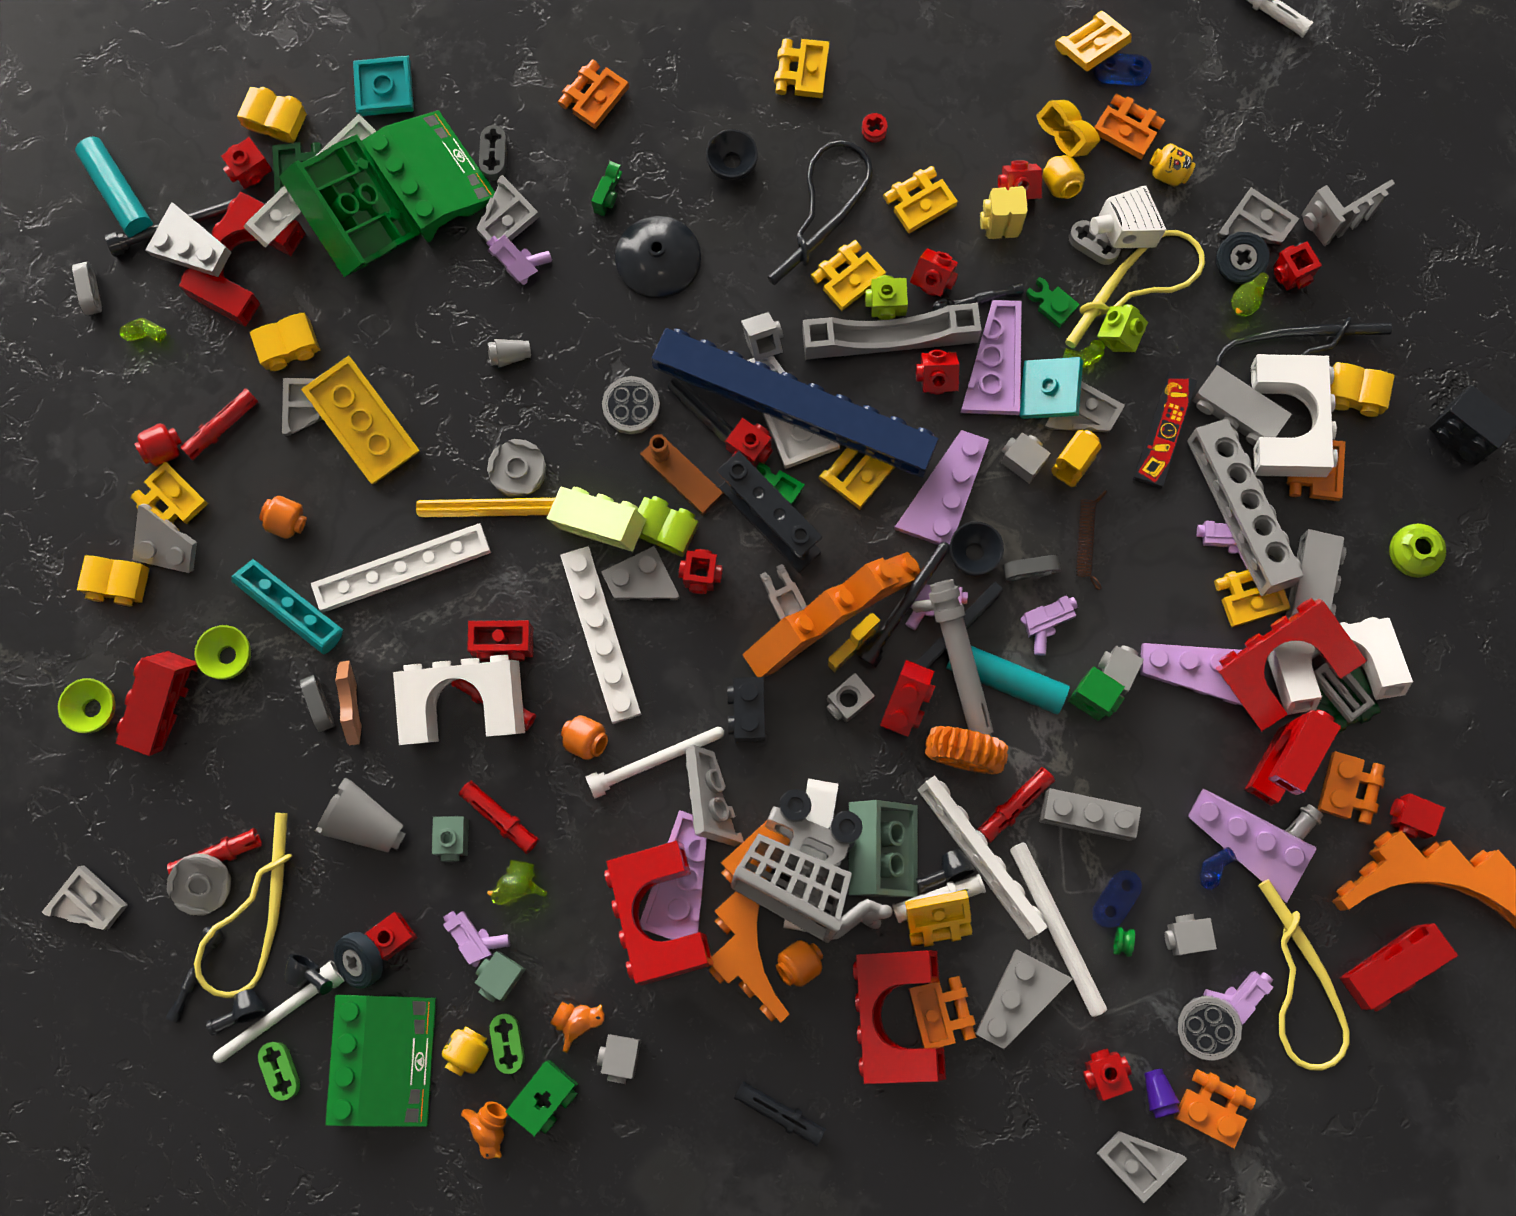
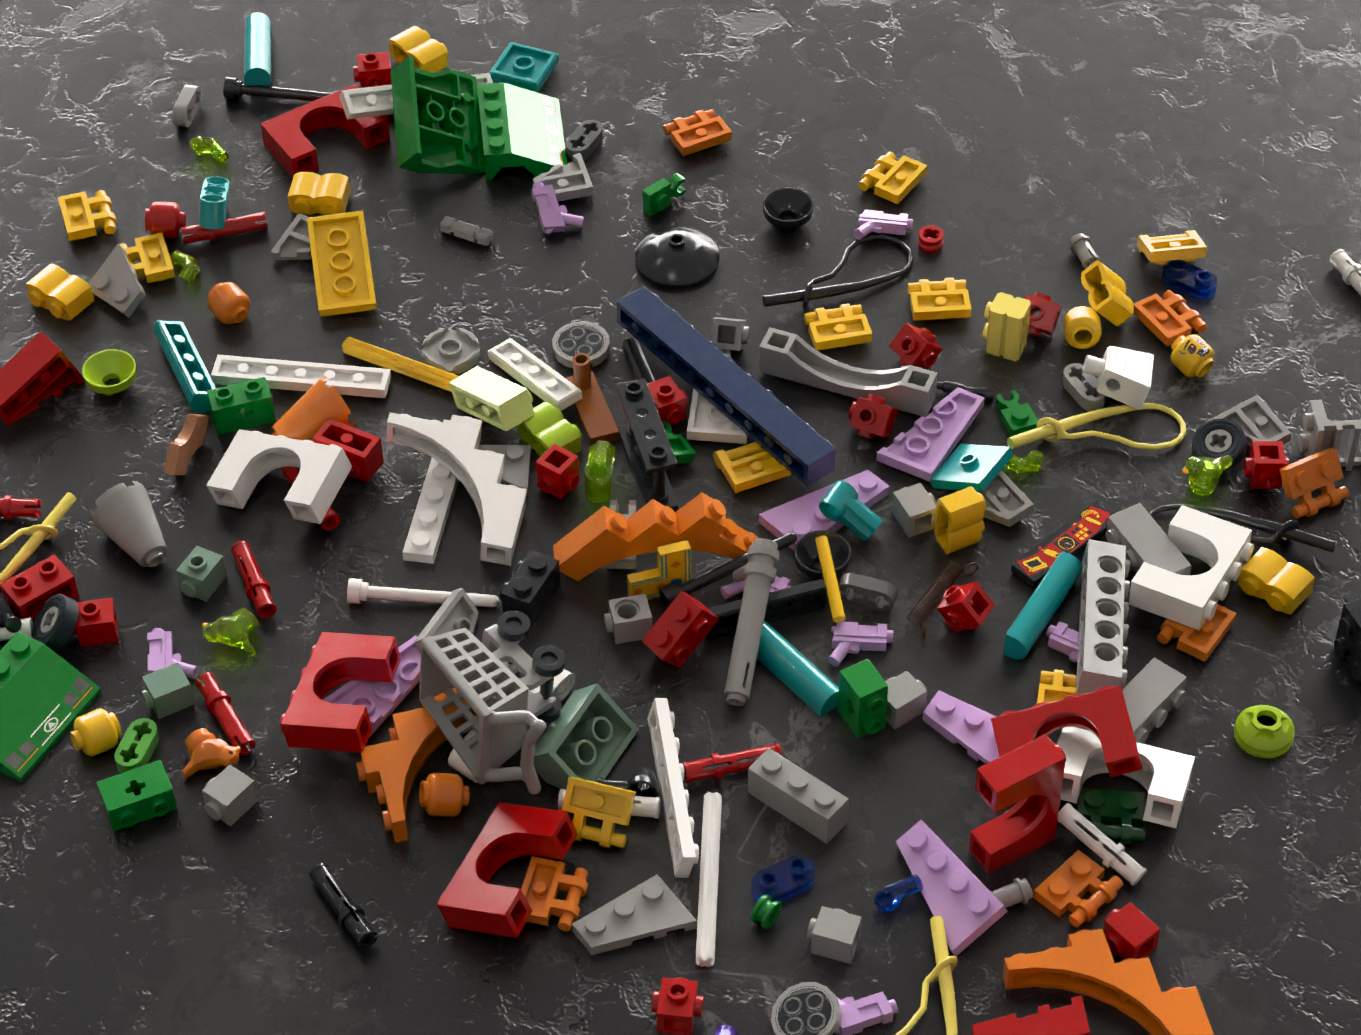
camera: 25 degrees right, 30 degrees down
wing [145,202,231,277] -> none
dark grey beam [300,674,335,732] -> none
orange animal [461,1101,508,1159] -> none
light grey cone [487,339,531,368] -> none
orange head [561,715,608,760] -> none
lime brick [865,275,908,320] -> none
orange gear [925,726,1008,774] -> none
lime brick [1097,305,1148,352] -> none
light grey tile [1314,663,1375,723] -> none
none -> red brick [0,554,79,622]
none -> yellow plate [58,190,117,241]
none -> clear neon green arm [171,250,200,282]
none -> red pin [195,672,256,756]
none -> teal beam [199,177,229,229]
none -> green brick [207,377,276,436]
none -> orange cone [271,376,357,441]
none -> white arch [387,413,527,566]
none -> light grey axle [440,216,493,246]
none -> white tile [487,338,582,411]
none -> clear neon green piece [584,441,616,502]
none -> yellow bar [815,536,846,623]
none -> teal piece [818,480,882,542]
none -> lavender piece [853,209,913,240]
none -> red brick [937,581,995,632]
none -> teal brick [1003,551,1083,660]
none -> white pin [1057,803,1147,886]
none -> light grey pin [1069,233,1100,269]
none -> orange plate [1279,448,1349,519]

